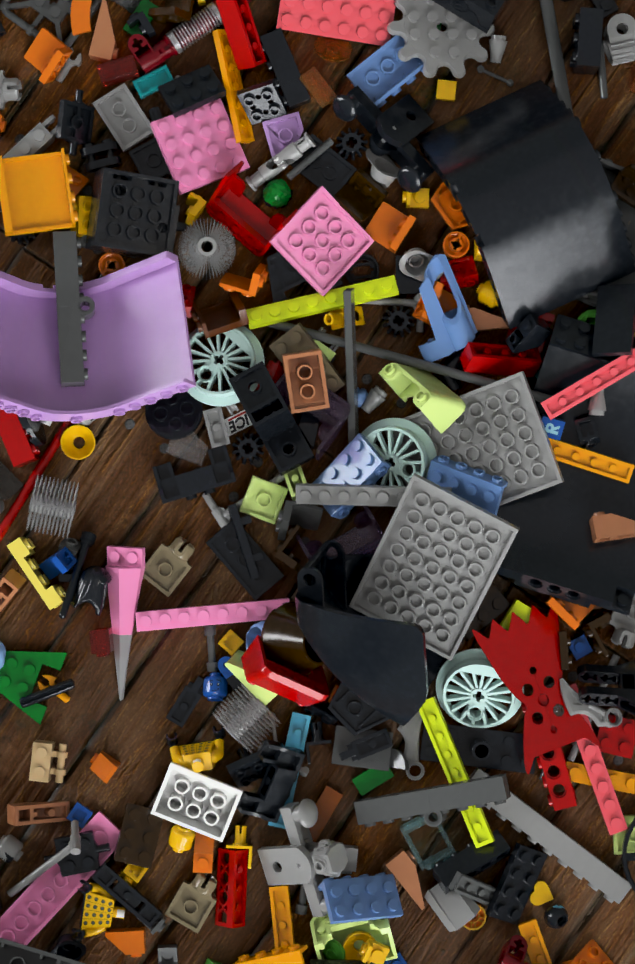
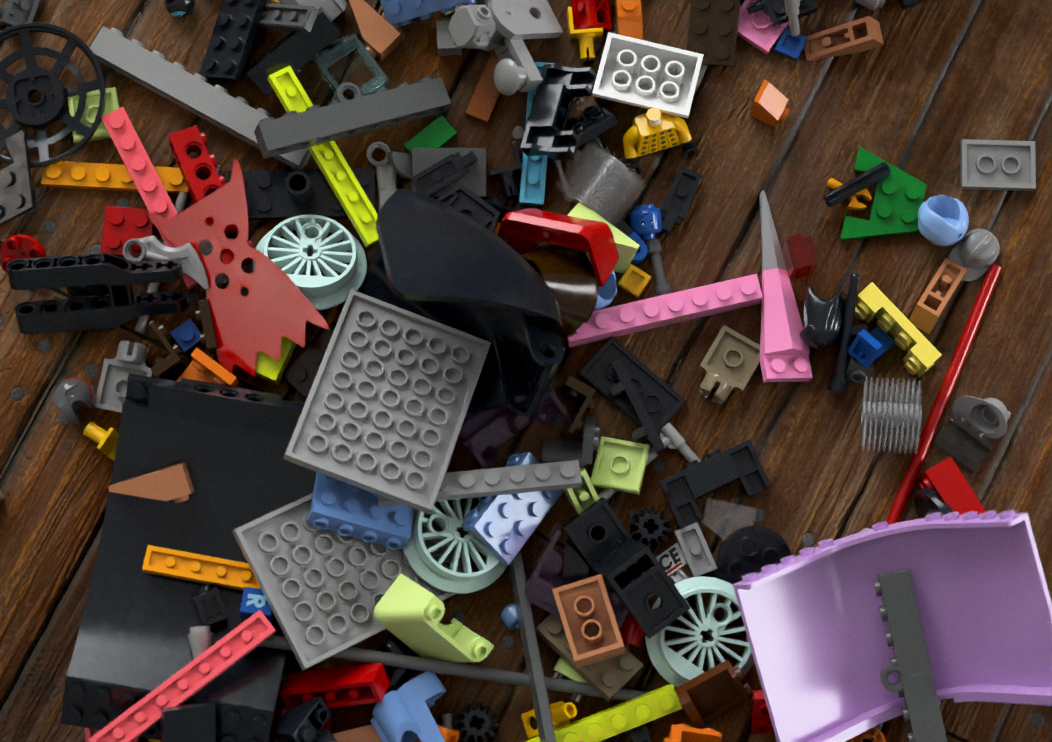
camera: 175 degrees right, 10 degrees down
tan brick [29,740,68,783] -> none
yellow piece [60,425,96,460] -> none
yellow head [168,824,195,853] -> none
light grey cone [361,385,388,414] -> none
yellow tile [529,880,554,906] -> none

